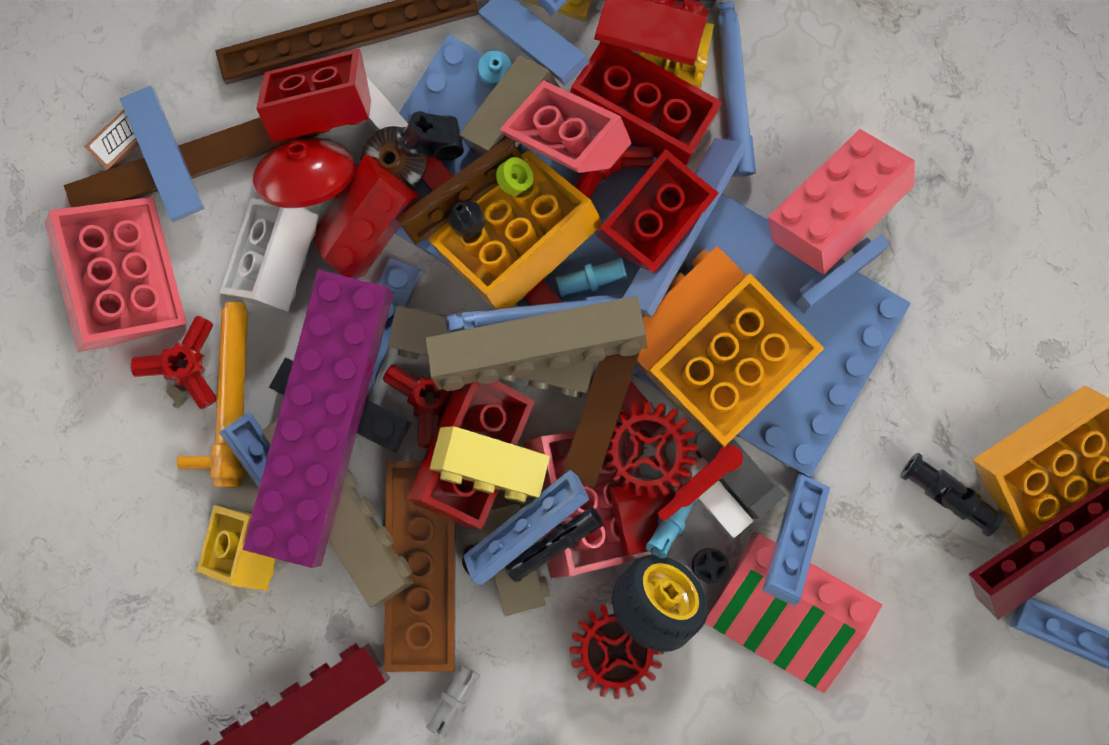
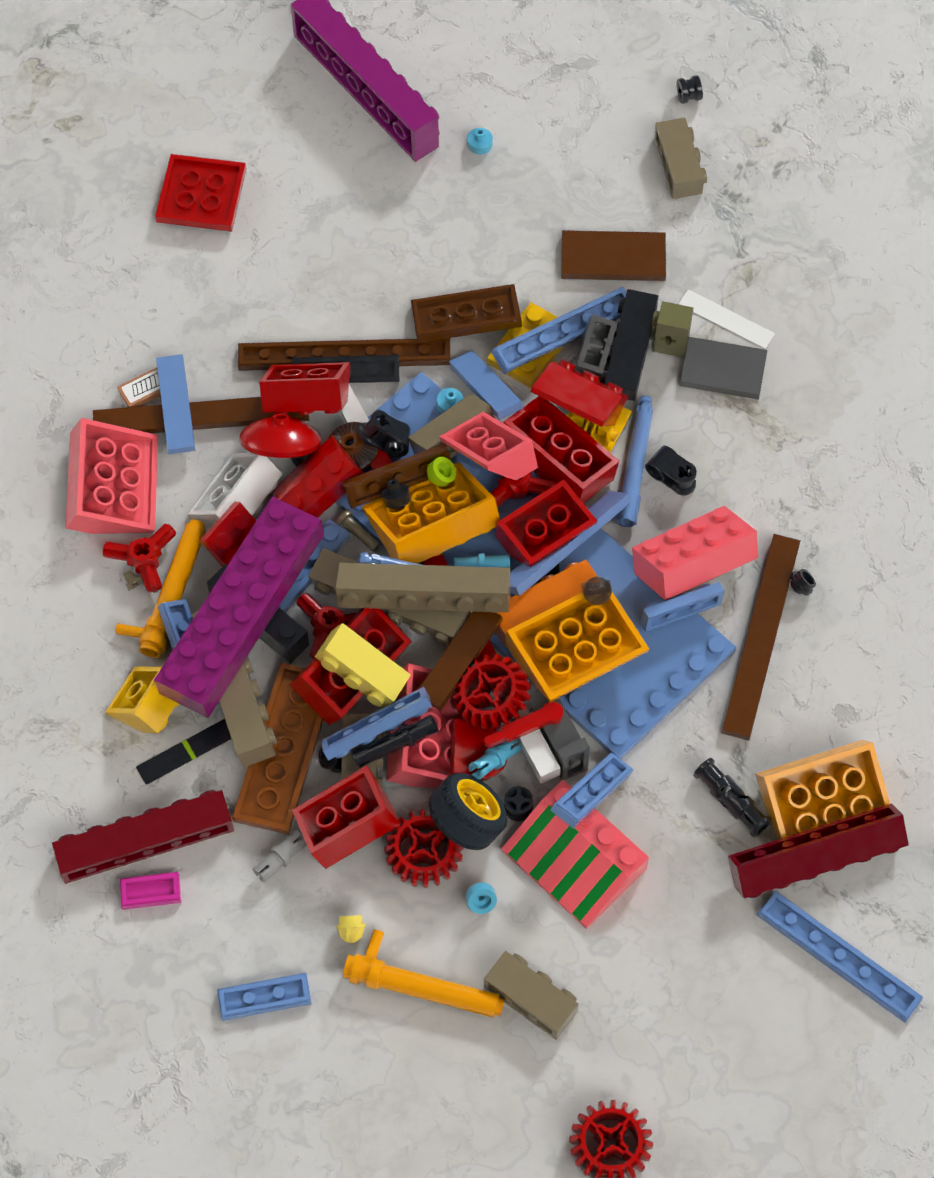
camera: 15 degrees right, 20 degrees down
none -> black sticker [136,719,232,785]
none -> red plate [200,501,256,567]
none -> black tile [292,355,400,383]
none -> red slope [292,765,401,869]
none -> dark tan piece [336,510,380,552]
none -> medium azure tile [466,883,497,914]
none -> clear smoke plate [581,577,612,605]
none -> black piece [645,445,697,496]
none -> reddish brown tile [721,534,801,741]
none -> black plate [790,569,816,596]

